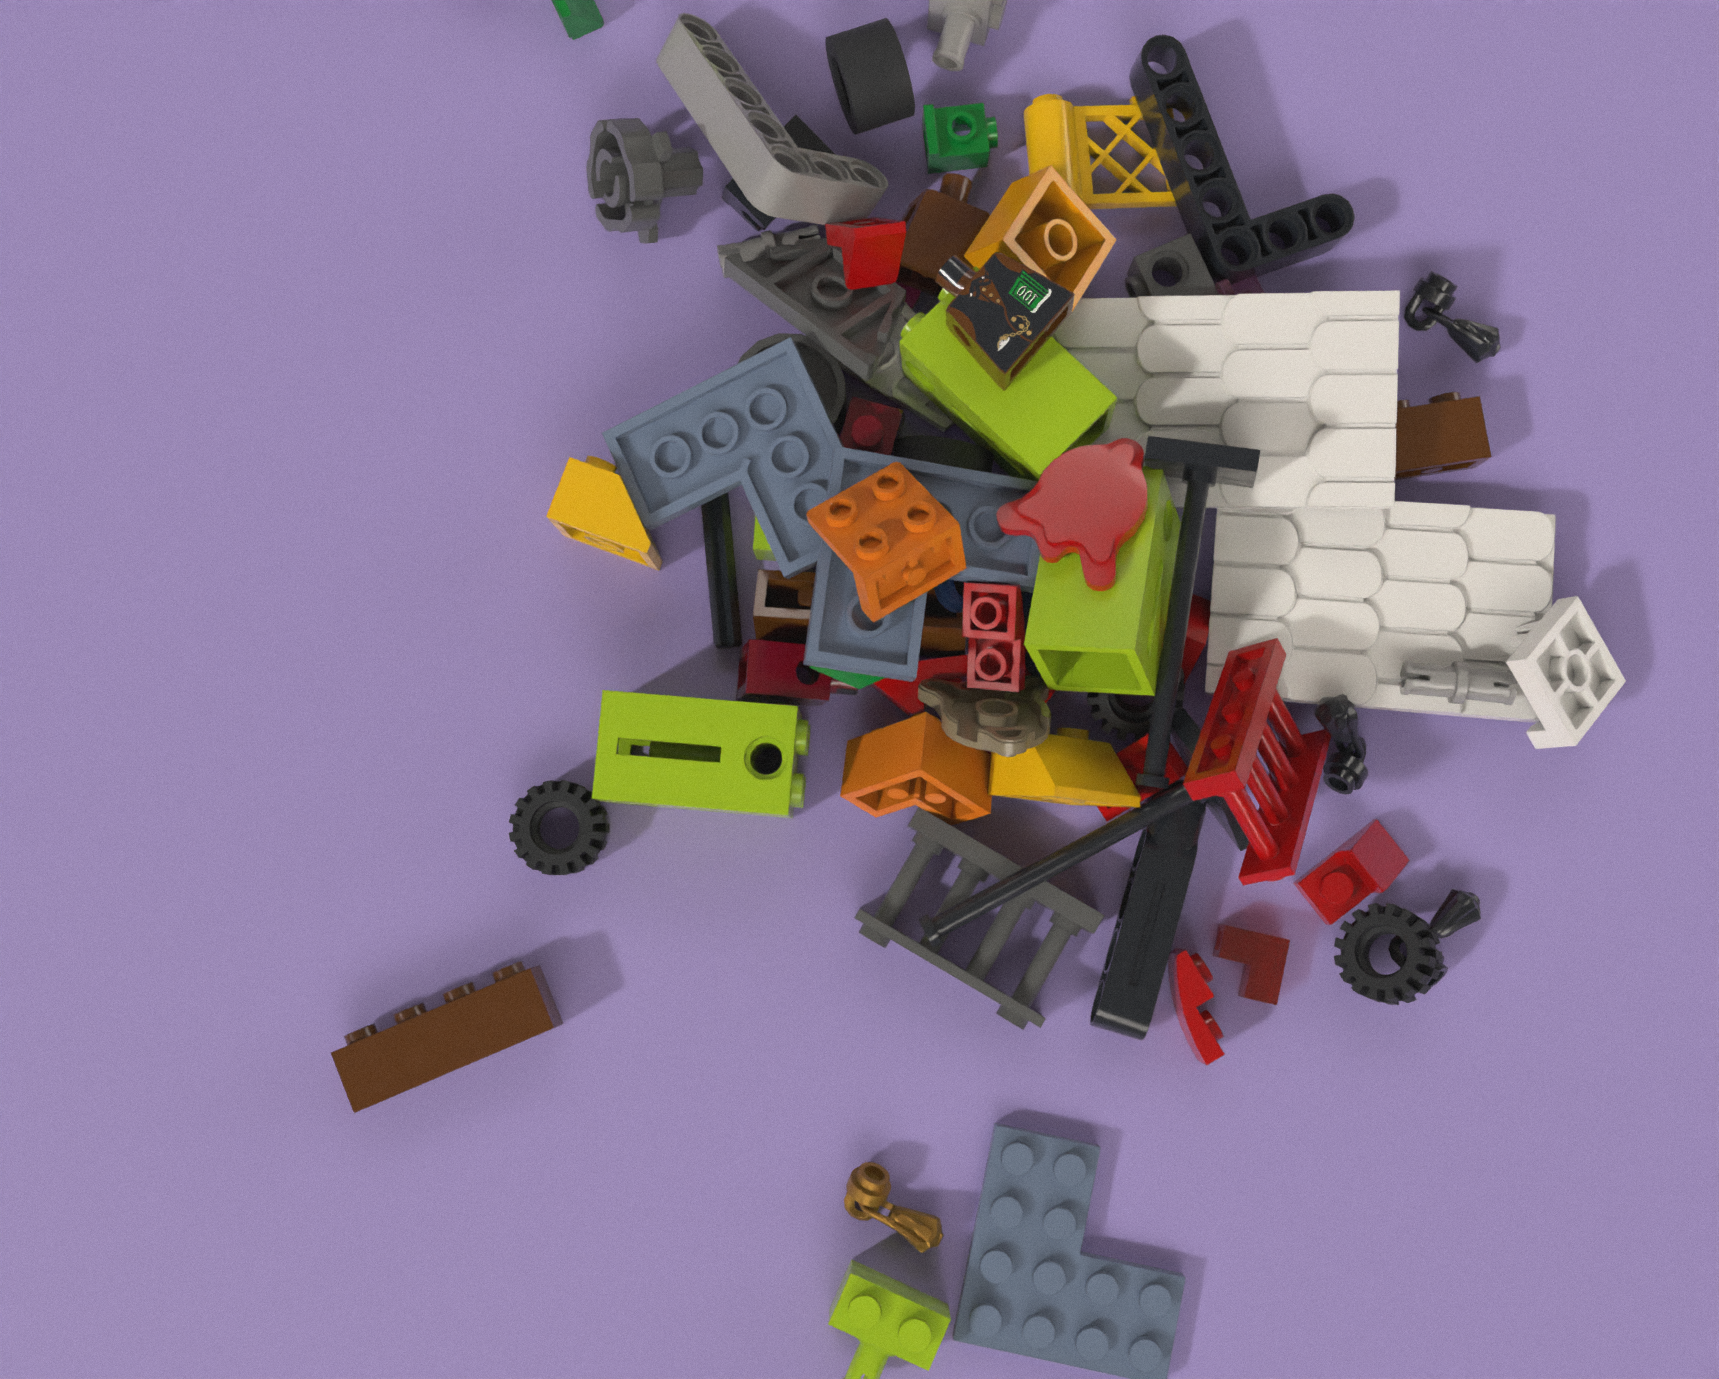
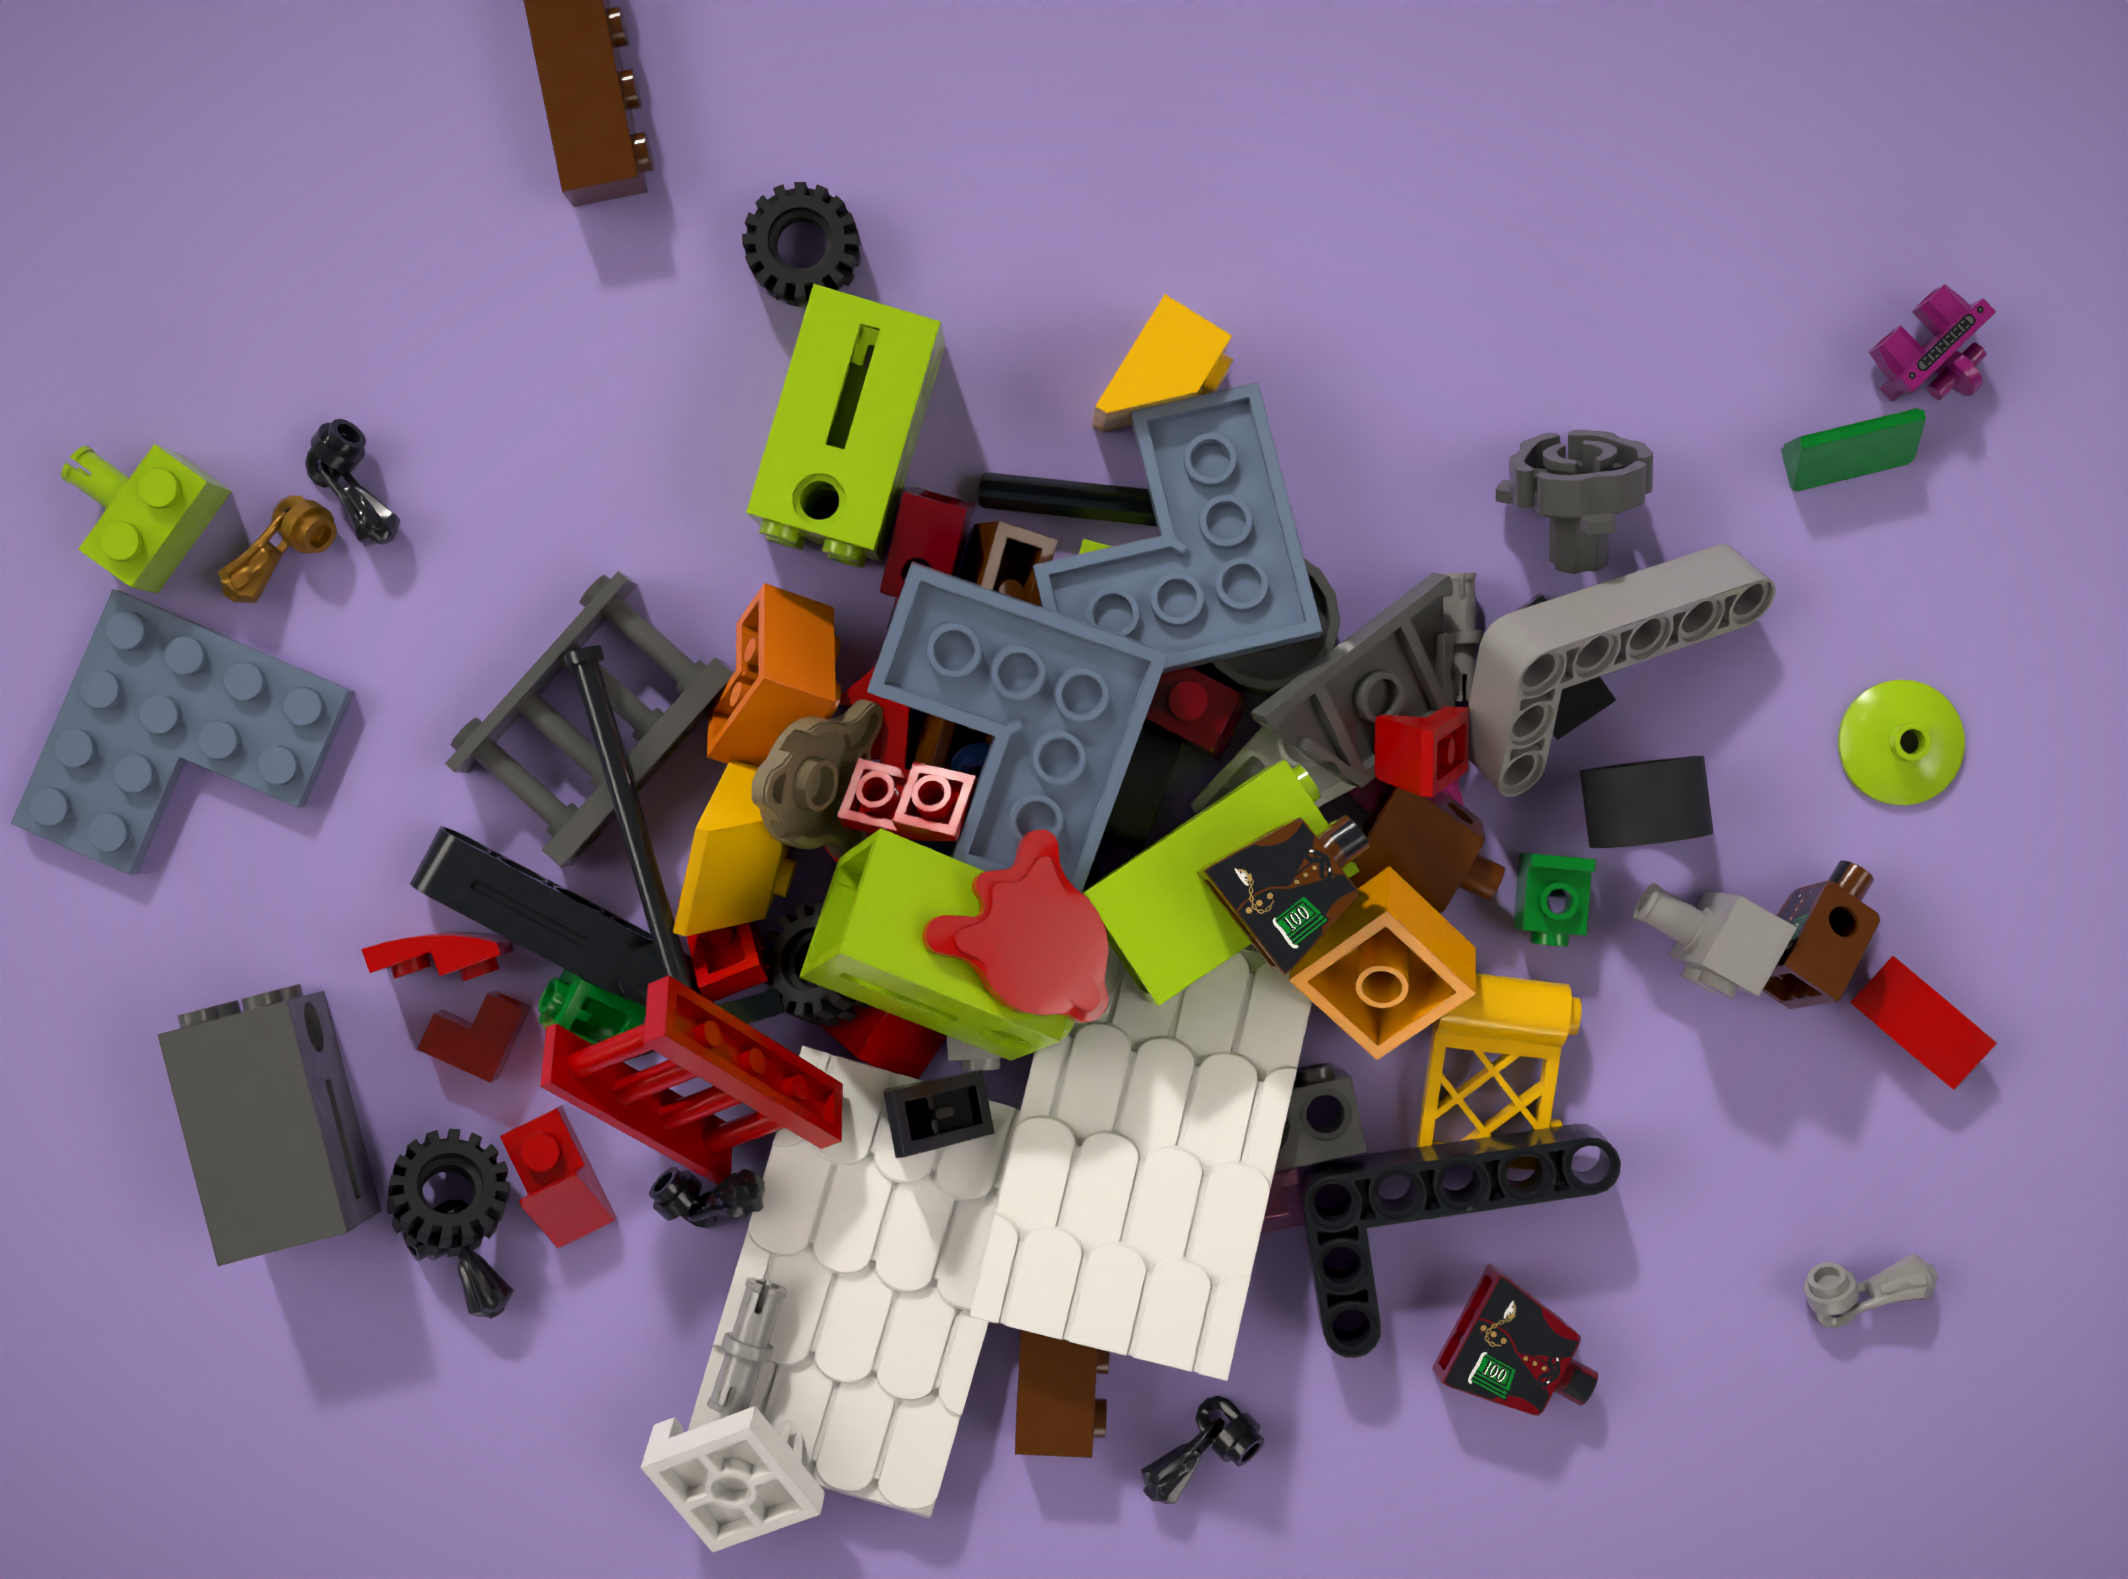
camera: 100 degrees right, 5 degrees up
orange bracket [806,462,967,623] -> none
black tile [1136,436,1260,789] -> none
none -> dark grey brick [157,984,381,1266]
none -> black piece [305,419,400,546]
none -> green bracket [538,969,646,1045]
none -> black slope [883,1070,995,1158]
none -> torso [1432,1263,1598,1416]

